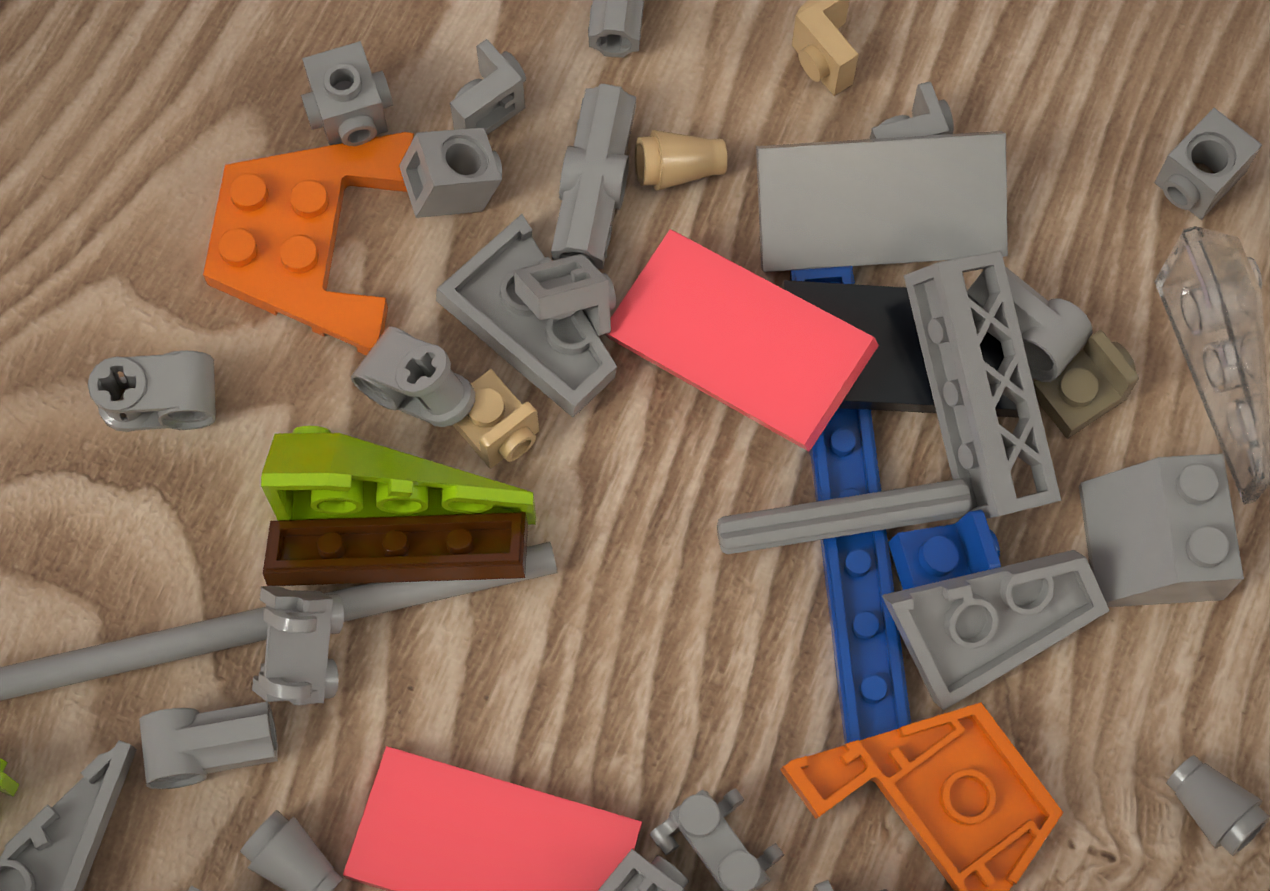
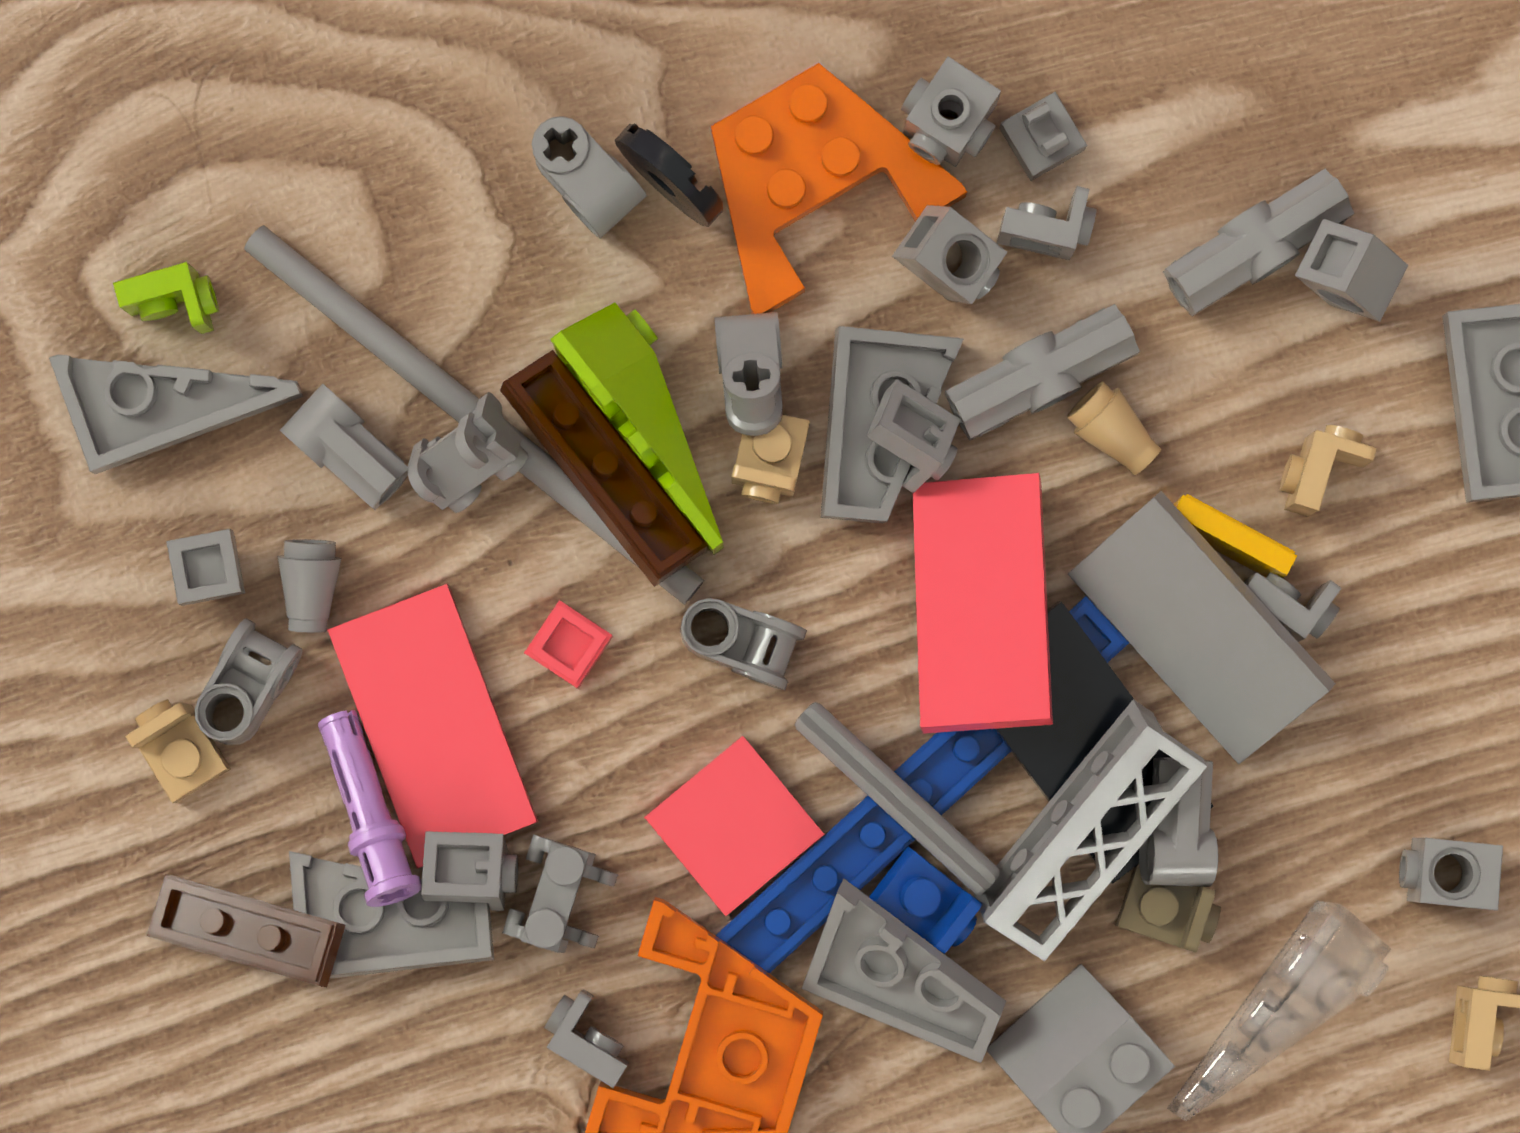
camera: 55 degrees right, 15 degrees up
none -> coral tile [524,600,613,689]
none -> black tile [615,123,723,227]
none -> coral tile [644,736,825,916]
none -> light grey piece [680,598,807,691]
none -> light grey tile [999,92,1087,181]
none -> yellow tile [1174,494,1297,578]

